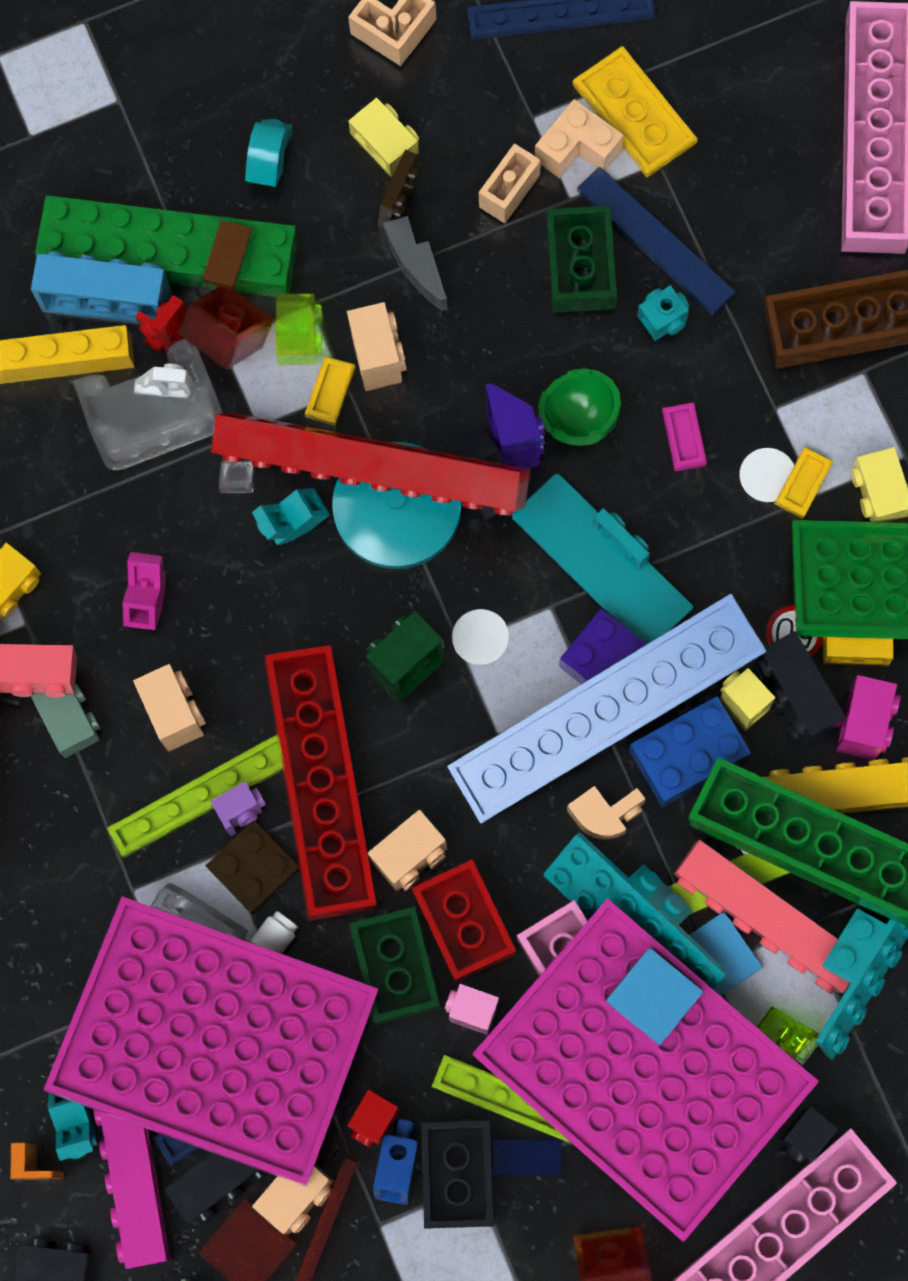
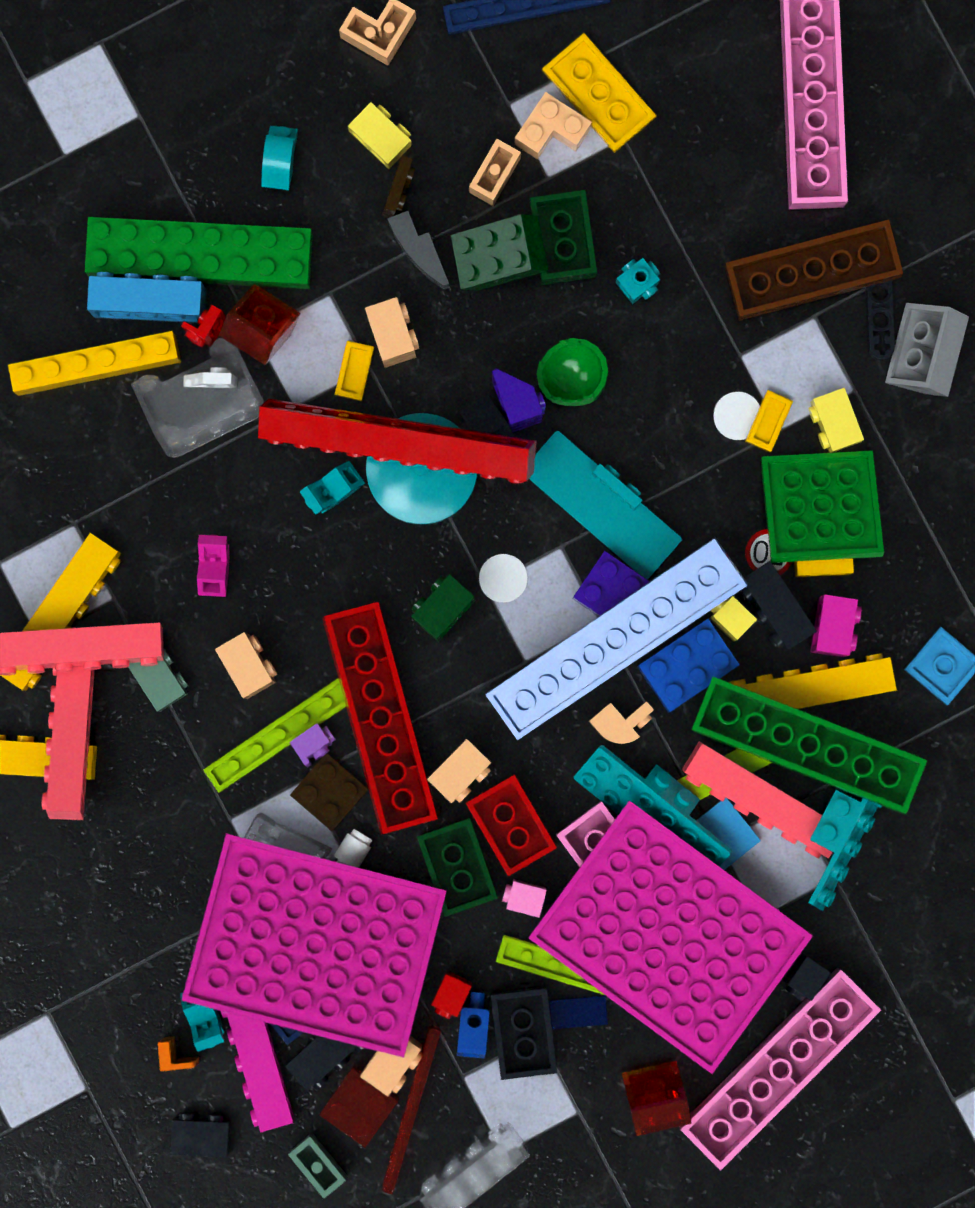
camera: 10 degrees left, 10 degrees up
reddish brown tile [202,220,253,290] -> none
clear slope [219,461,254,493] -> none
clear neon green brick [276,294,323,365] -> none
dark blue tile [577,167,735,317] -> none
dark azure tile [606,947,704,1046] -> none
dark pink tile [662,402,707,472] -> none
clear neon green slope [757,1006,819,1066] -> none
none -> dark green brick [451,214,548,291]

